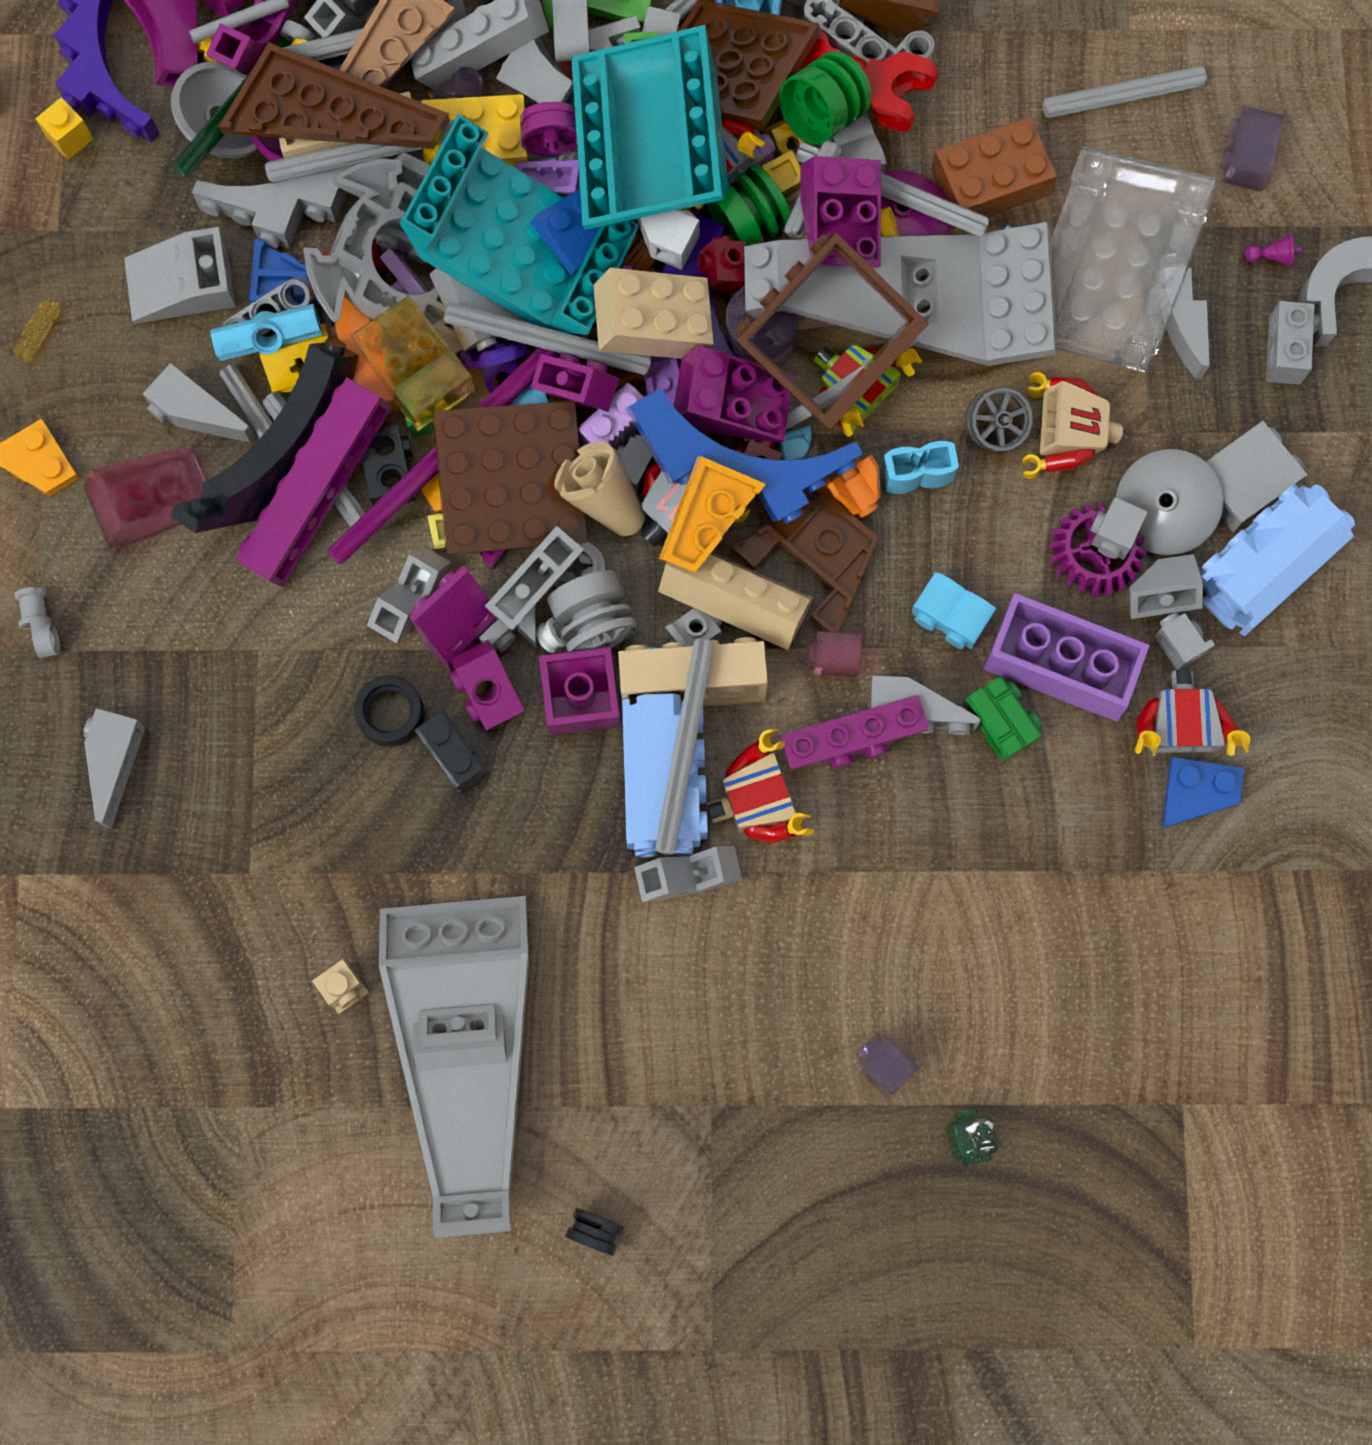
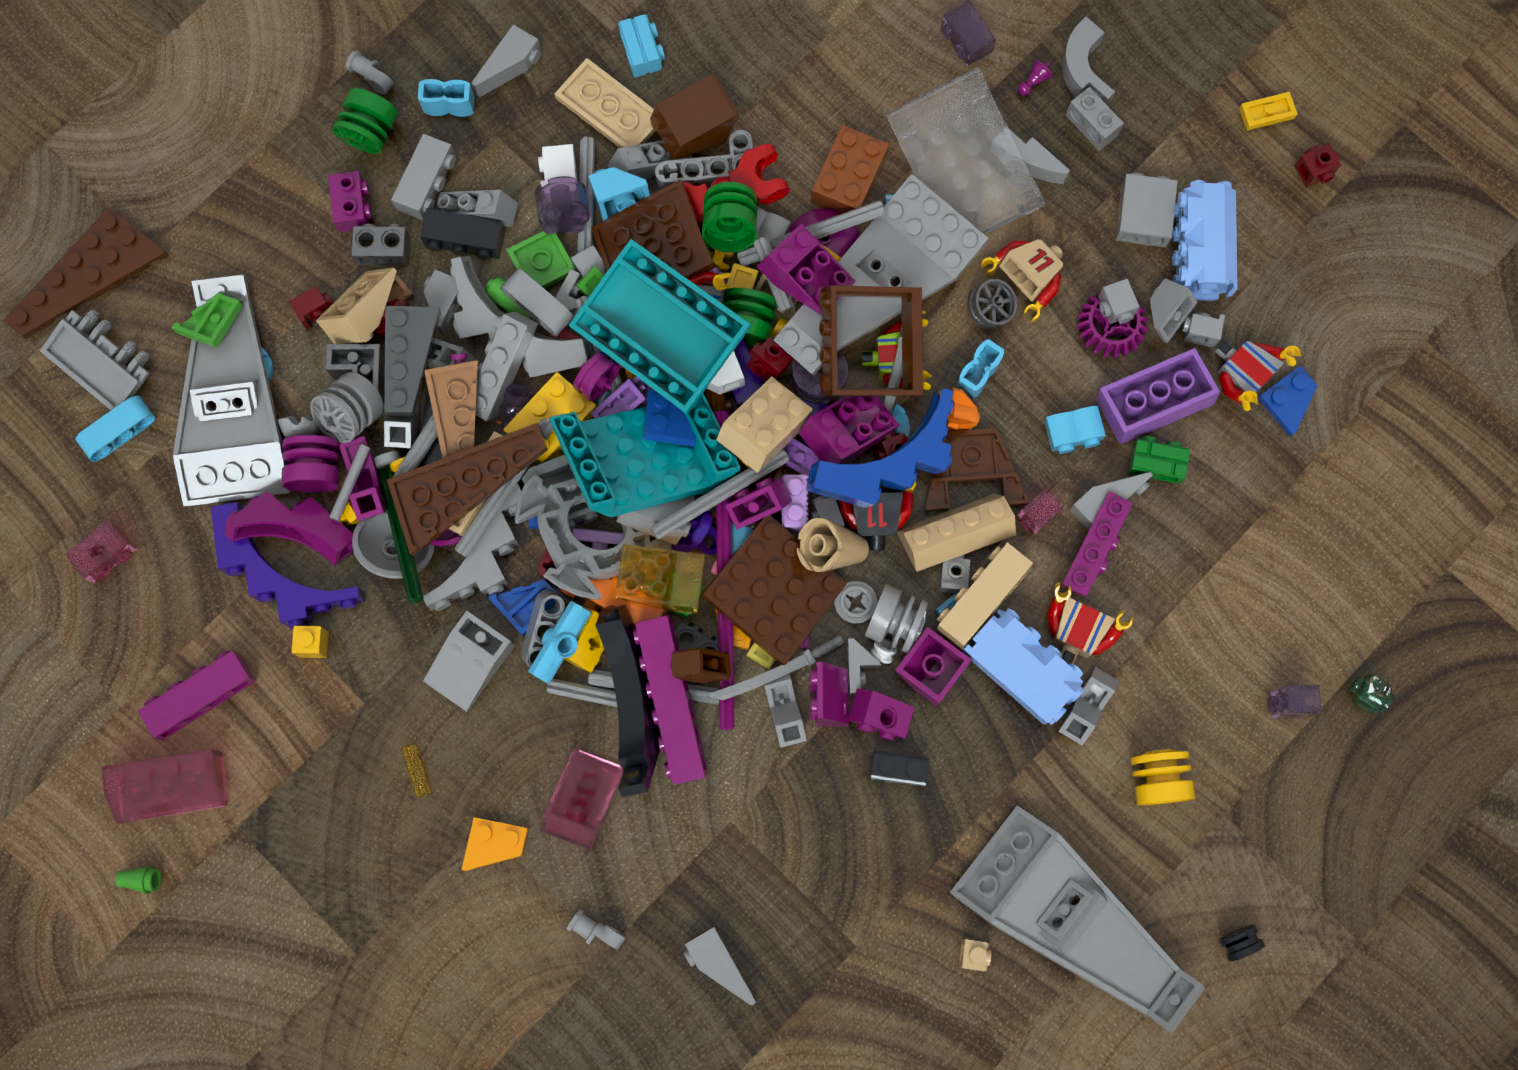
camera: 45 degrees left, 0 degrees up
light grey slope [143,363,256,443] -> none
black tyre [354,675,425,747] -> none
light grey slope [485,526,584,630] -> none
light grey axle [655,638,714,854] -> none
light orange wing [659,456,766,572] -> none
light grey axle [1042,66,1207,118] -> none
light grey dish [1116,449,1224,556] -> none
none -> reddish brown brick [671,647,731,684]
none -> light grey sword [707,635,844,700]
none -> yellow wheel [1130,749,1196,806]

